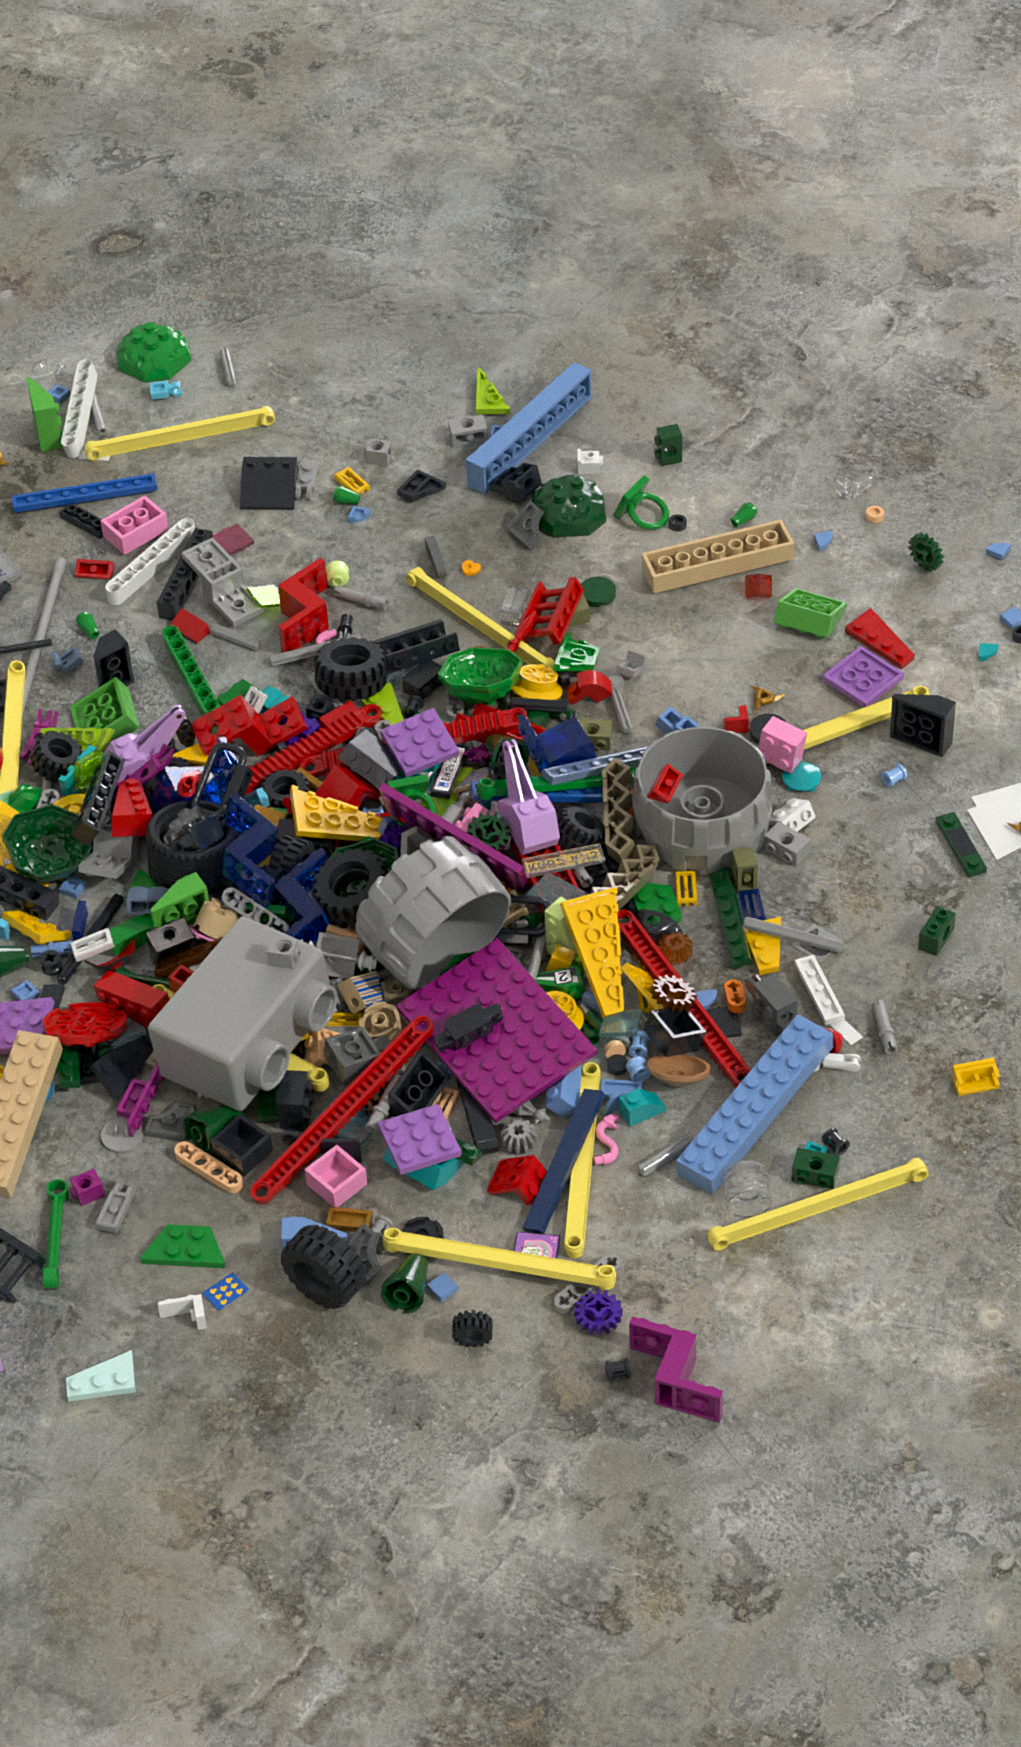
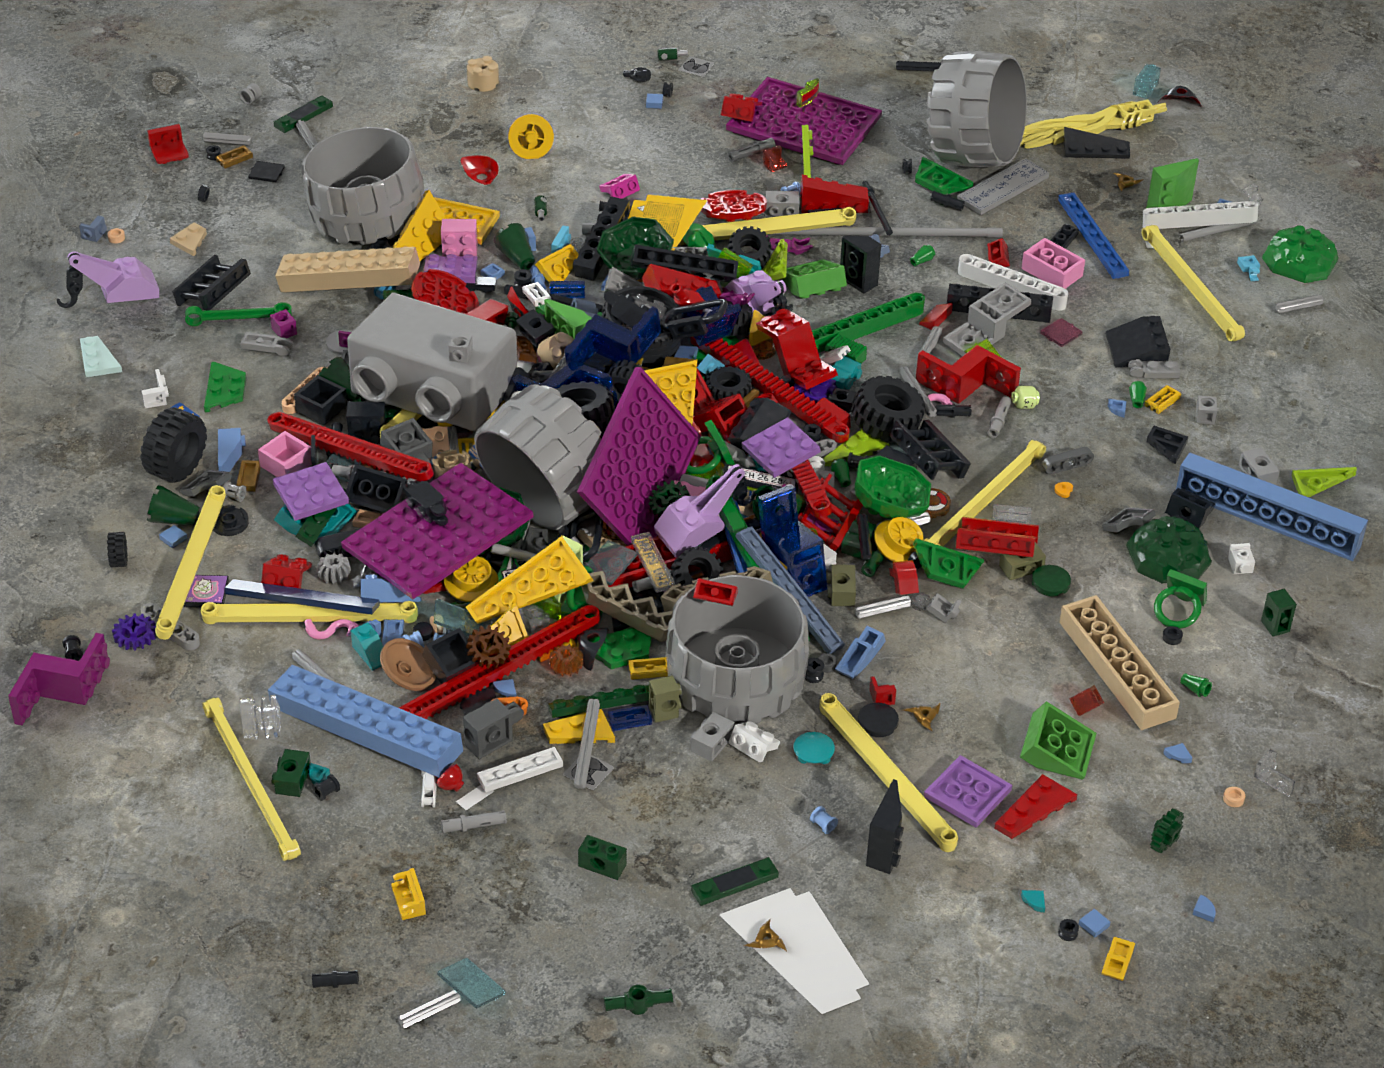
camera: 80 degrees right, 5 degrees down
red piece [507,611,537,652] -> none
bright pink piece [758,716,807,774] -> none

